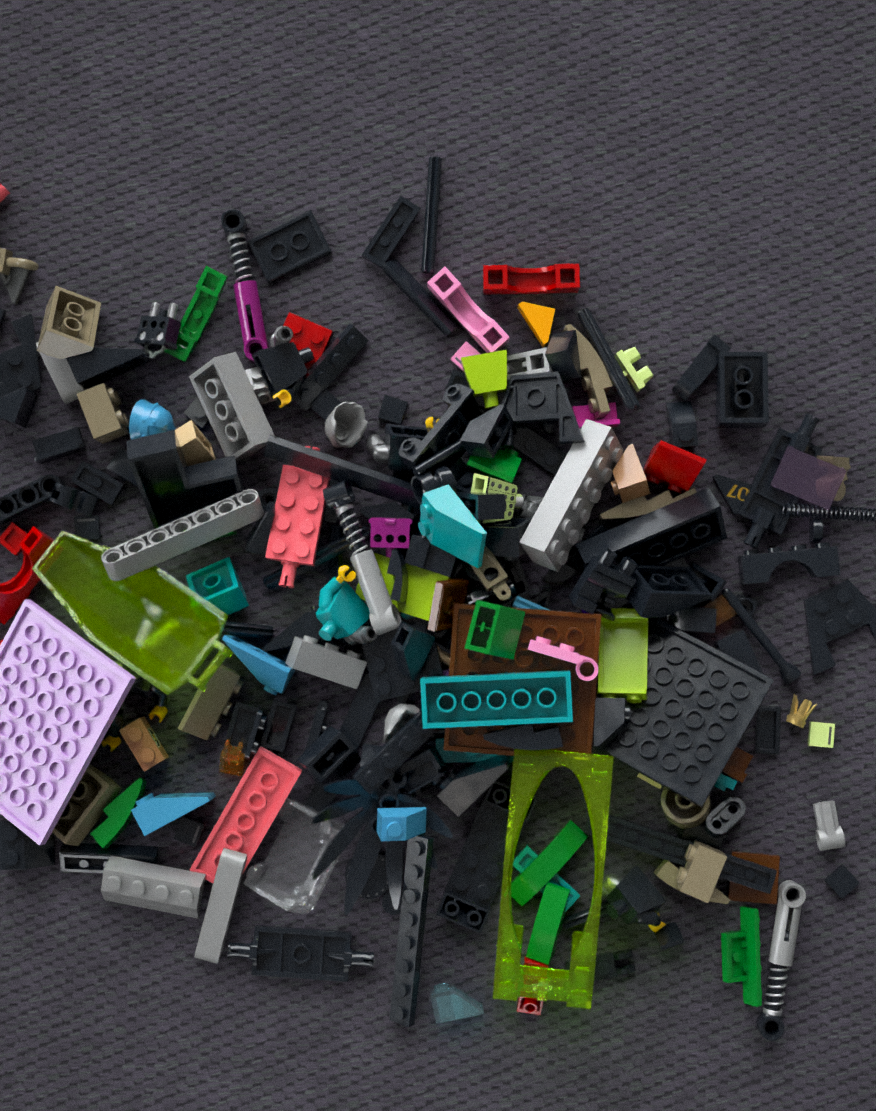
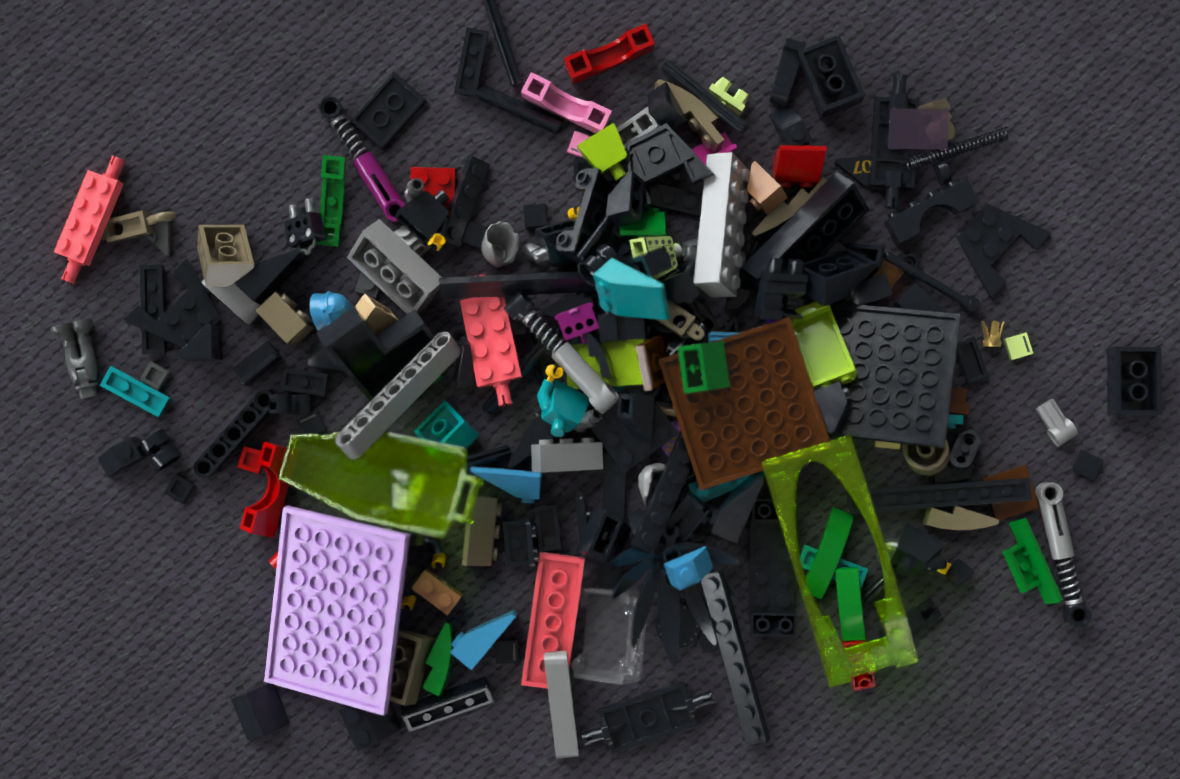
camera: 25 degrees left, 0 degrees up
light grey slope [101,856,206,918] -> none
clear orange plate [219,739,245,776] -> none
teal brick [420,670,573,729] -> none
clear light blue slope [430,983,484,1024] -> none
black slope [483,724,563,750] -> none
light orange slope [517,302,555,348] -> none
bright pink plate [528,636,598,681] -> none
dark tan brick [675,840,727,903] -> none

